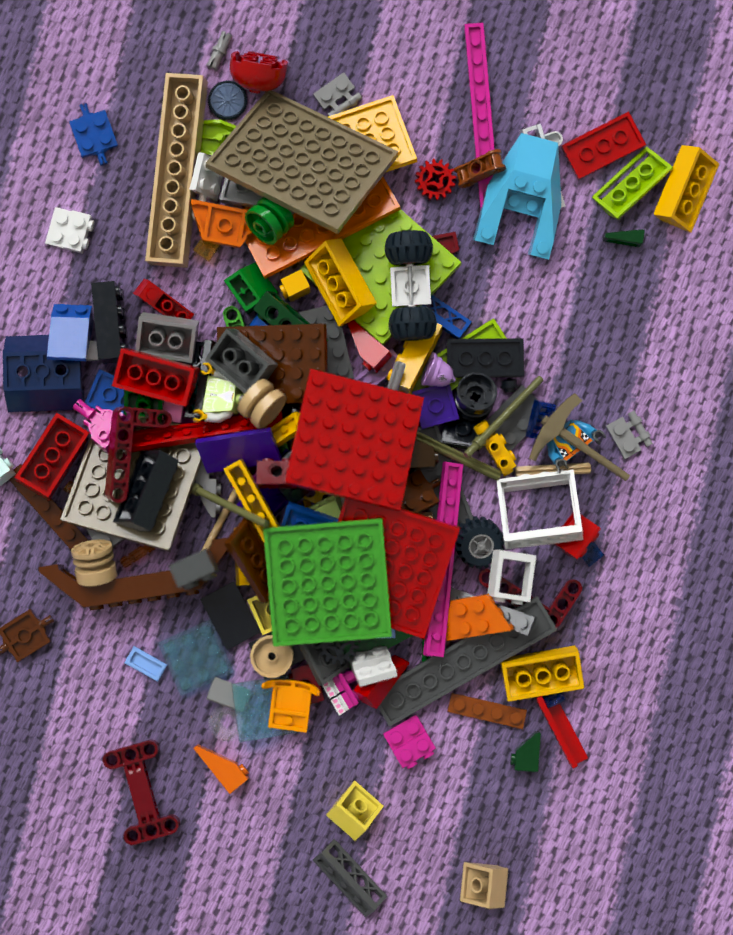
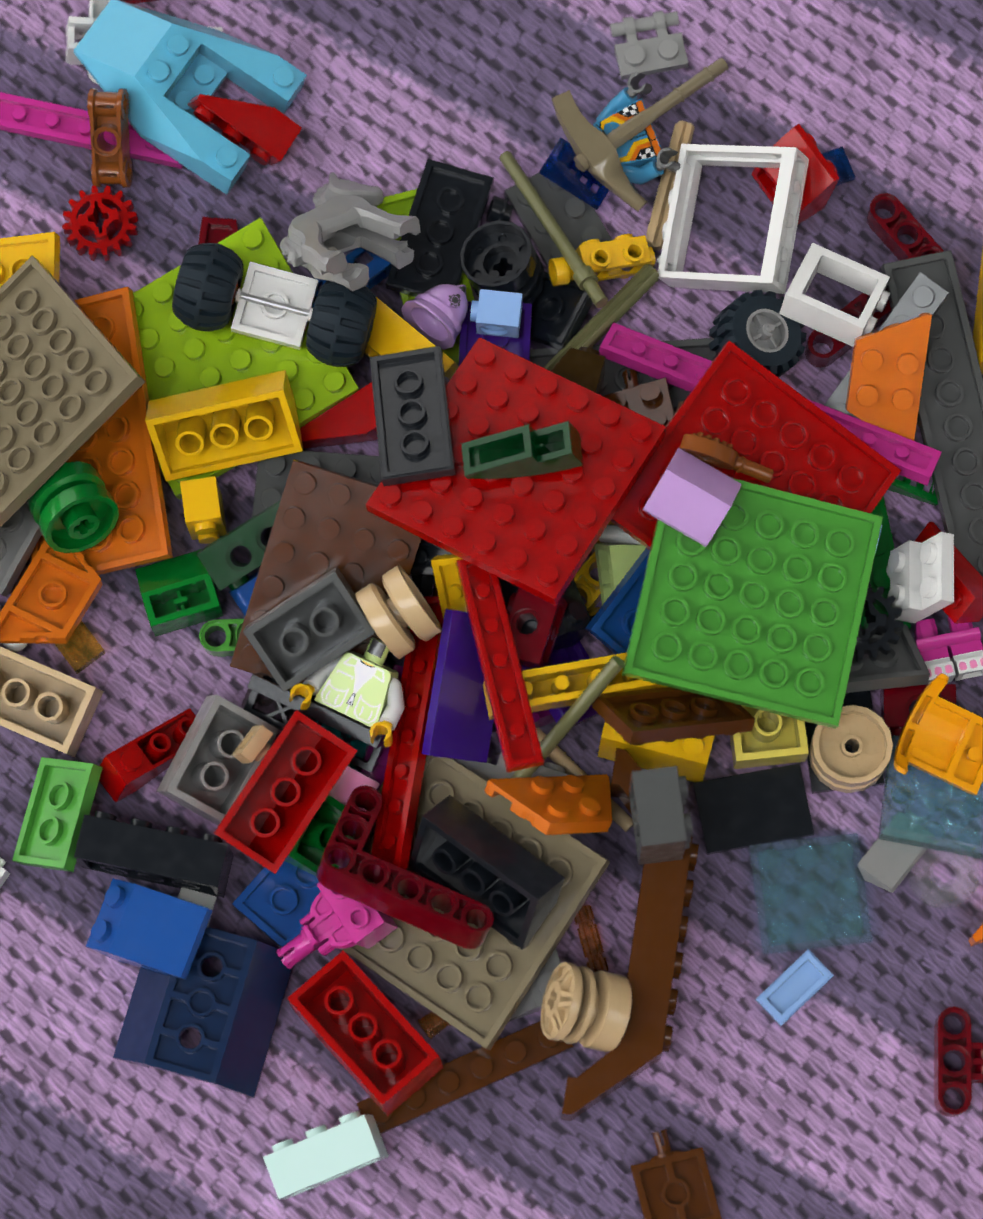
camera: 70 degrees left, 10 degrees down
none -> bright green plate [12,757,103,872]
none -> red slope [188,94,302,165]
none -> tan plate [231,725,273,764]
none -> light grey animal [280,172,421,291]
none -> black tile [370,346,456,486]
none -> red tile [456,559,544,773]
none -> dark green slope [461,421,583,479]
none -> light blue brick [470,289,523,338]
none -> orange wing [484,774,613,835]
none -> lavender slope [643,447,742,547]
none -> dark orange piece [680,432,773,483]

